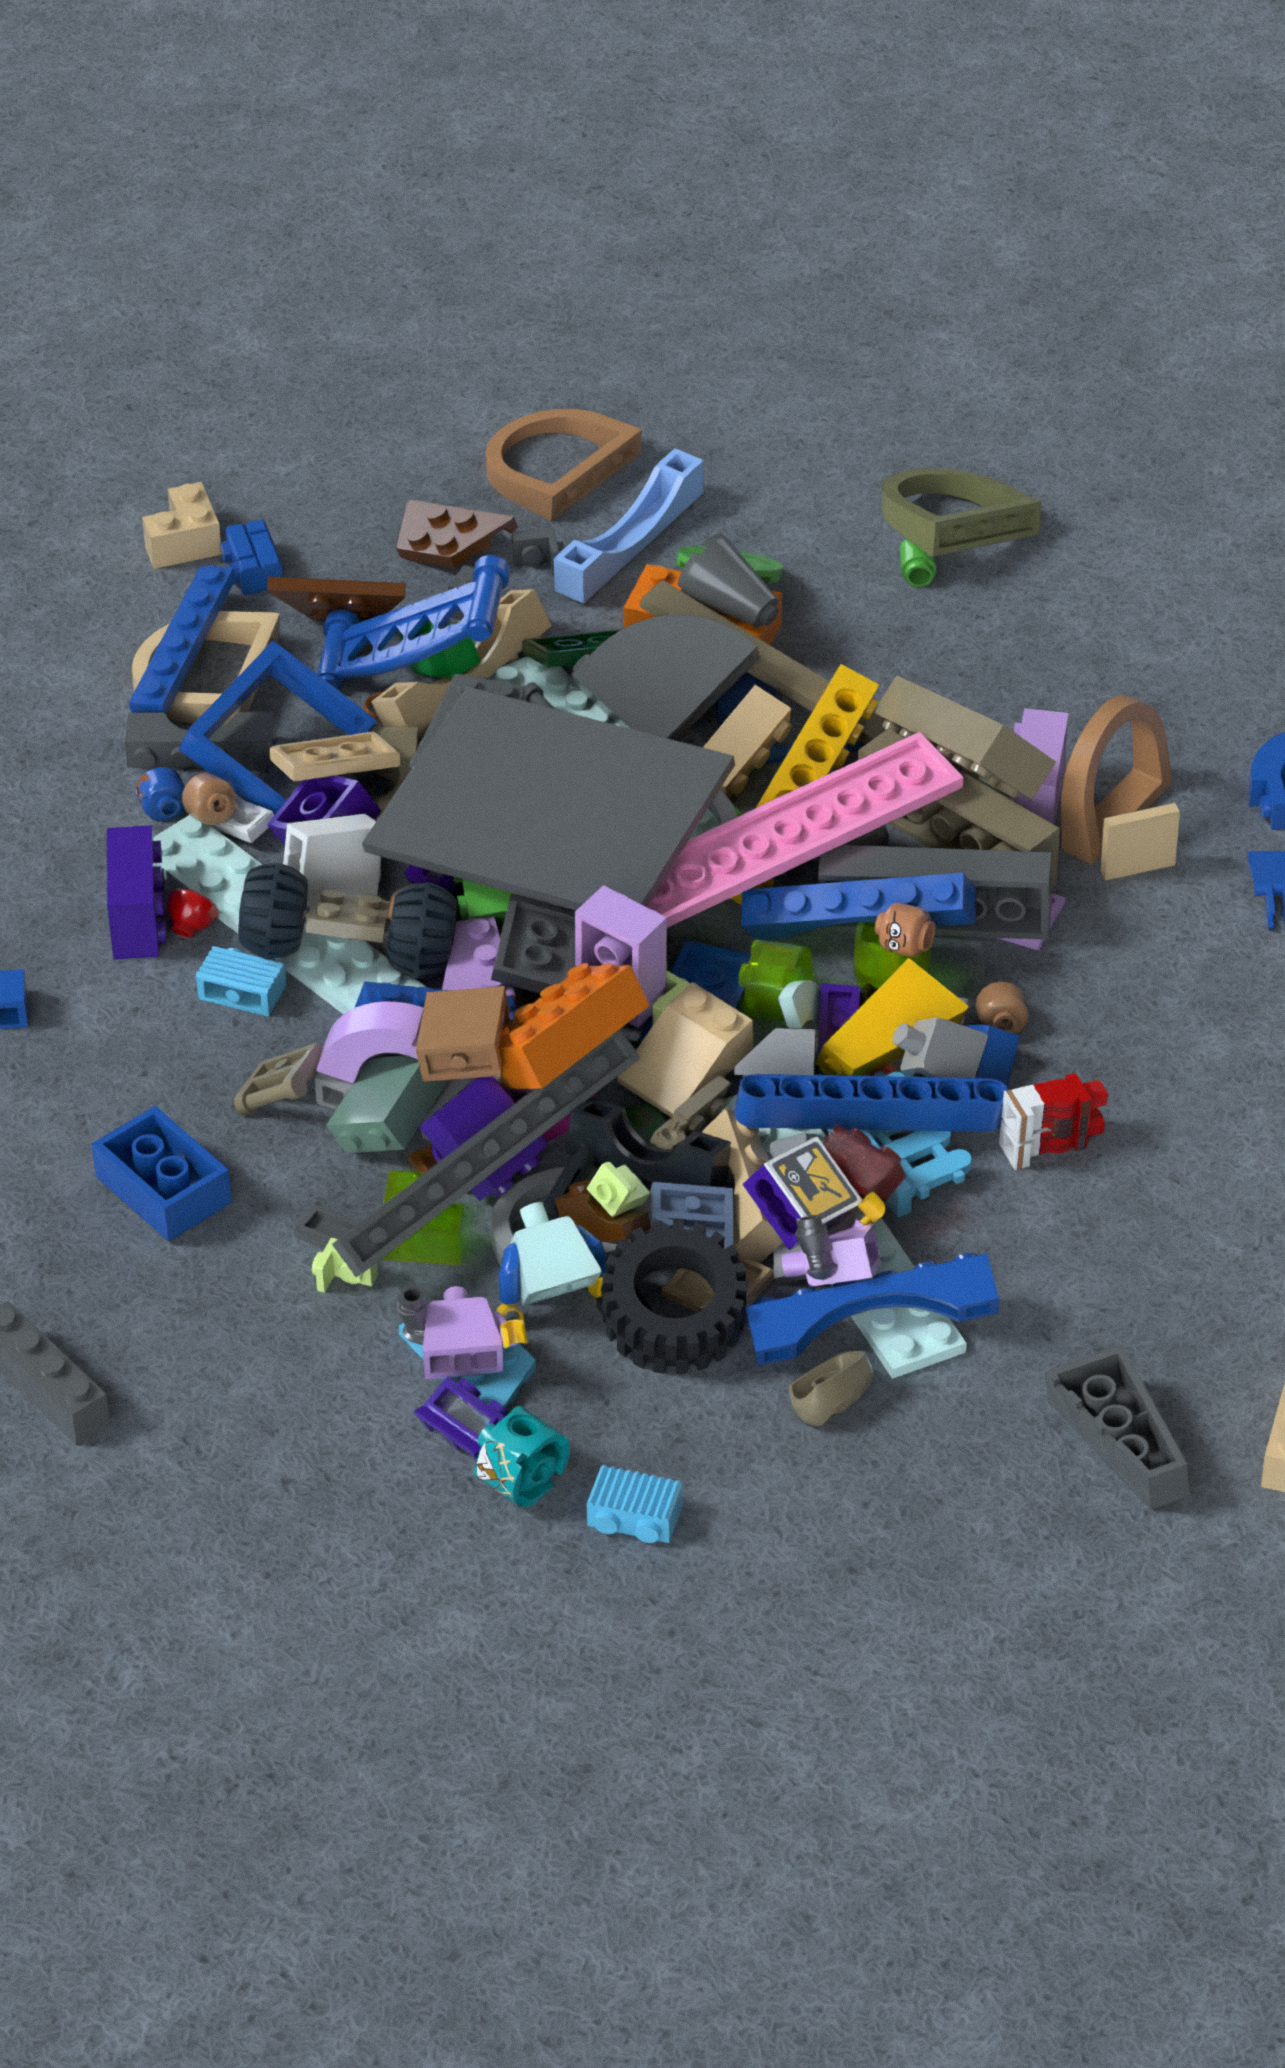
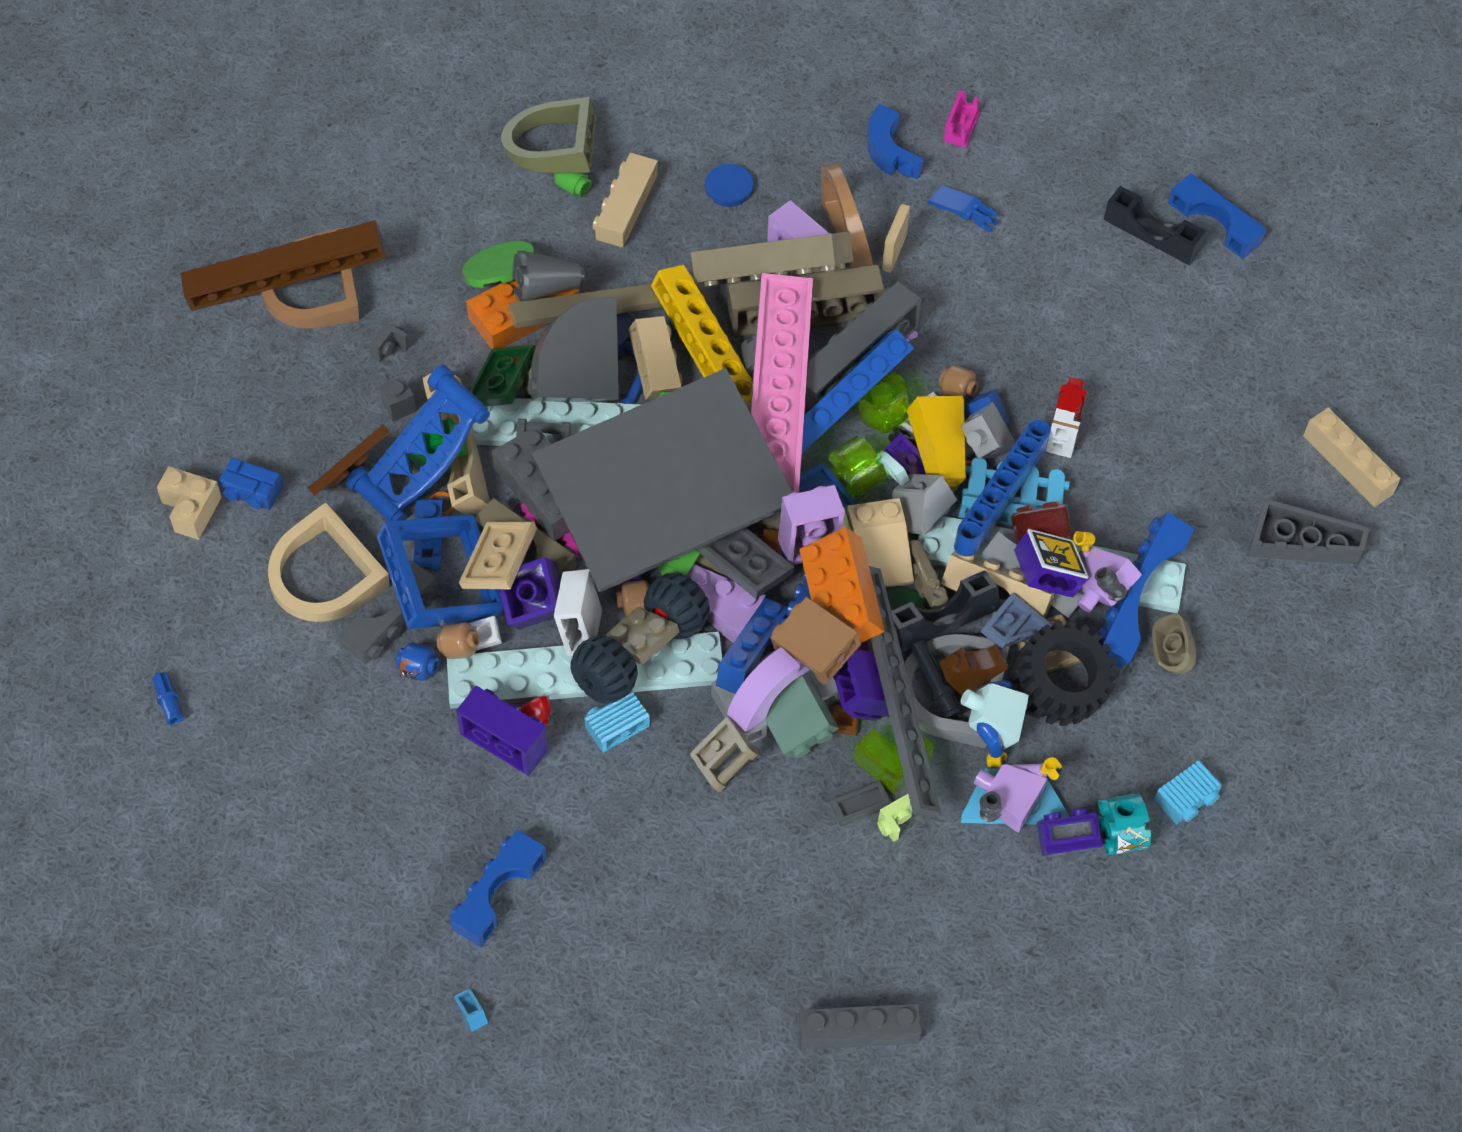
camera: 55 degrees left, 15 degrees up
blue brick [91,1105,232,1242] -> none
blue plate [129,566,236,714] -> none
wing [396,500,518,568] -> none
light blue arch [554,448,704,604] -> none
yellowish green bracket [587,1162,650,1217] -> none
nougat head [875,902,935,958] -> none
none -> reddish brown brick [181,220,386,311]
none -> blue plate [413,500,443,570]
none -> tan brick [593,153,658,248]
none -> blue tile [705,164,754,207]

